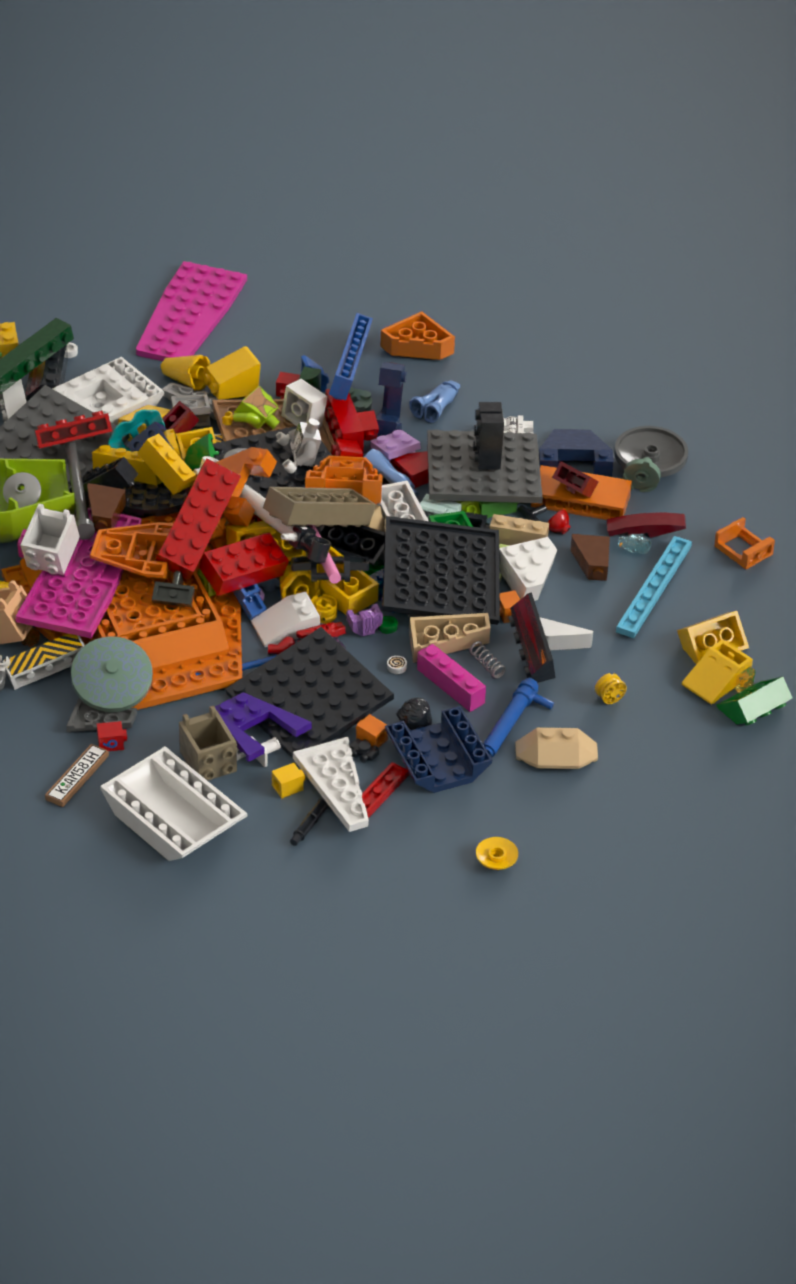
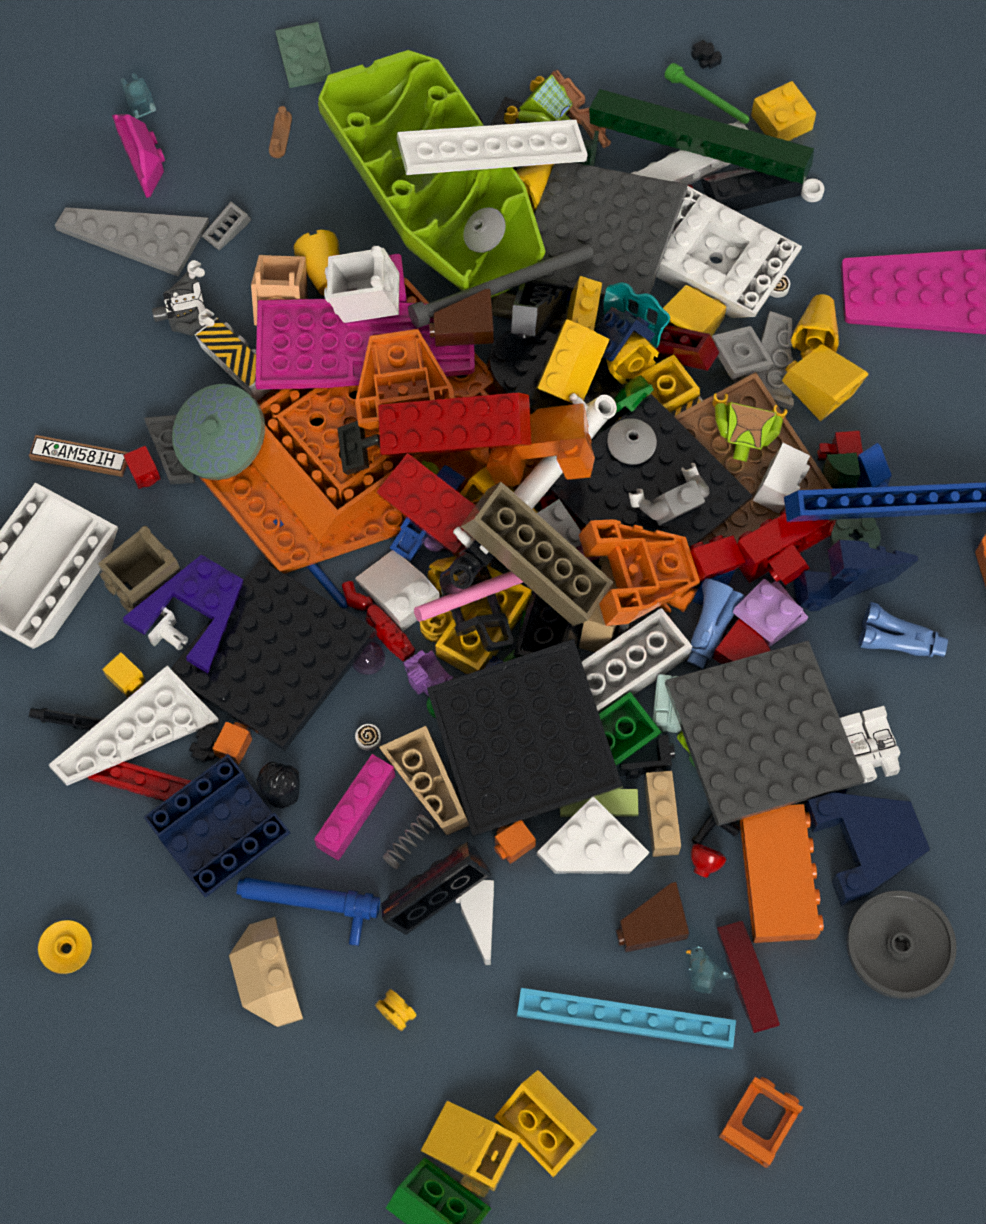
camera: 75 degrees right, 25 degrees up
red brick [34,410,112,449] -> none
black piece [472,402,504,470] -> none
dark red brick [552,461,599,498] -> none
sand green plate [623,457,661,492] -> none

